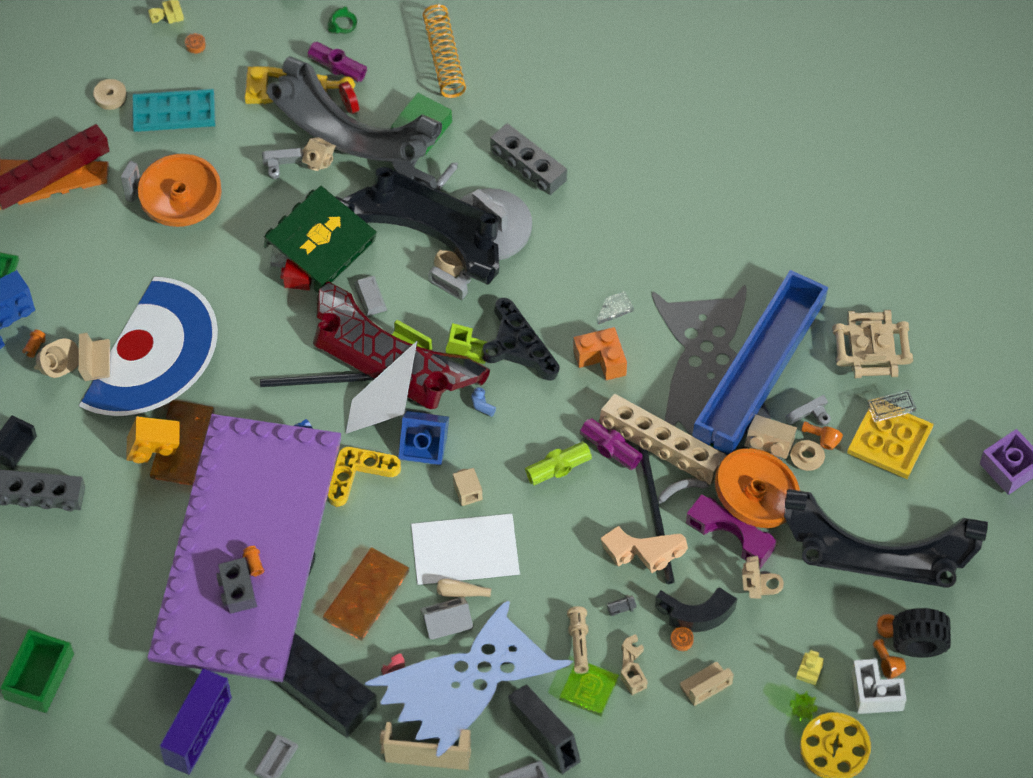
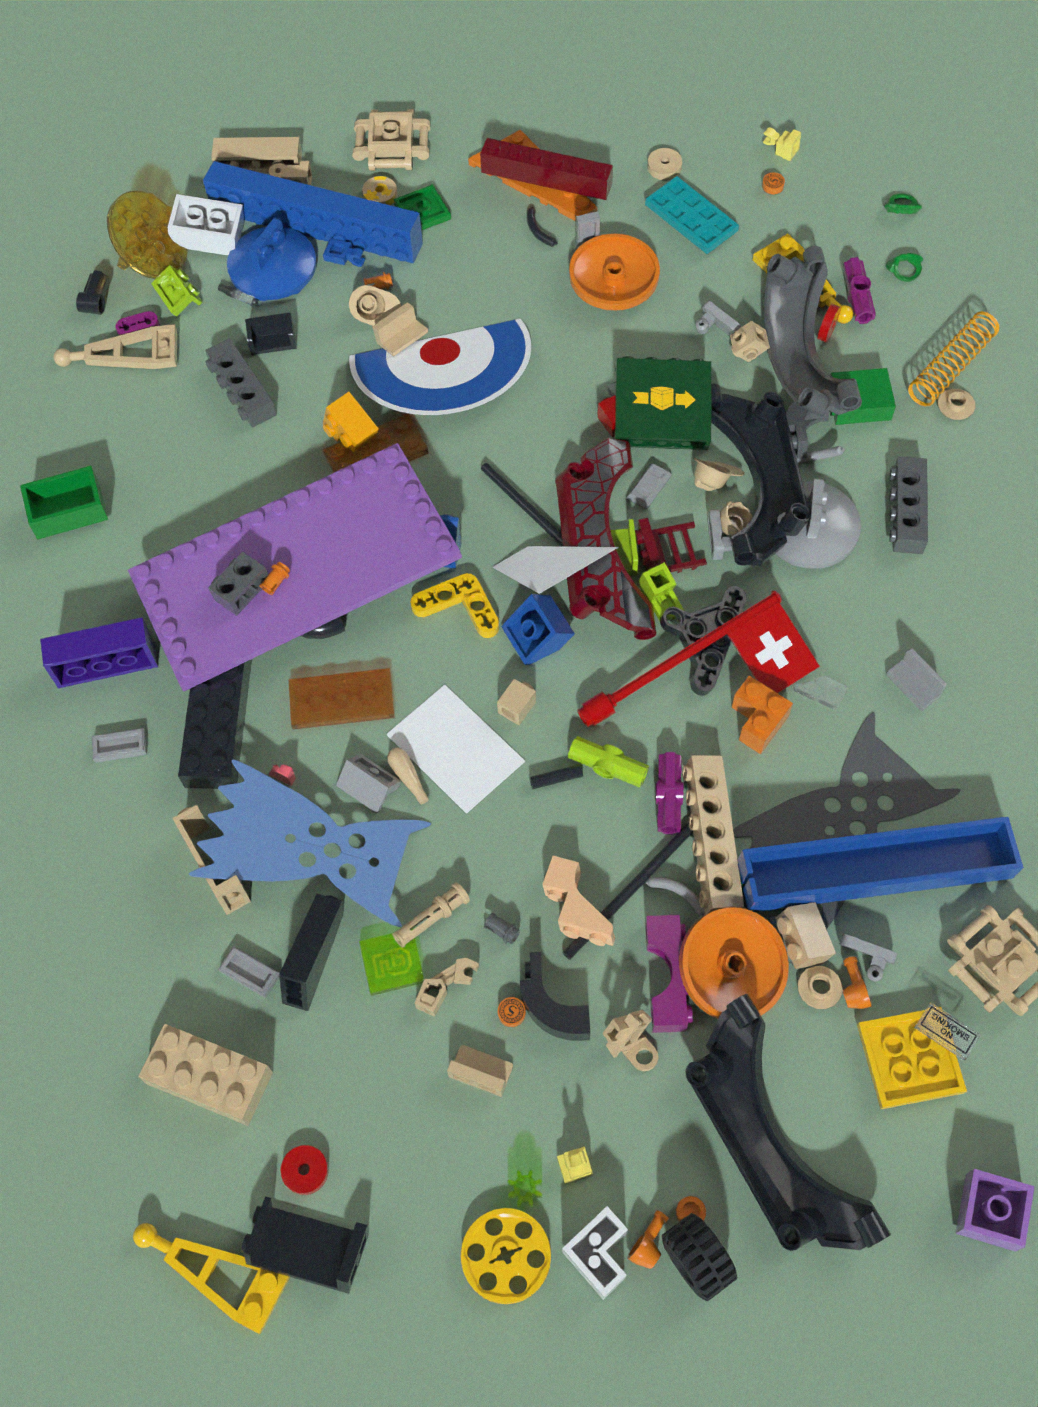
camera: 55 degrees right, 5 degrees up
medium blue arm [471,387,496,417] -> none
none -> black piece [526,207,558,247]
none -> black piece [529,764,583,790]
none -> flag [577,591,820,727]
none -> dark red plate [635,518,707,573]
none -> tan piece [693,458,745,491]
none -> light grey panel [886,648,947,711]
none -> tan piece [938,389,975,420]

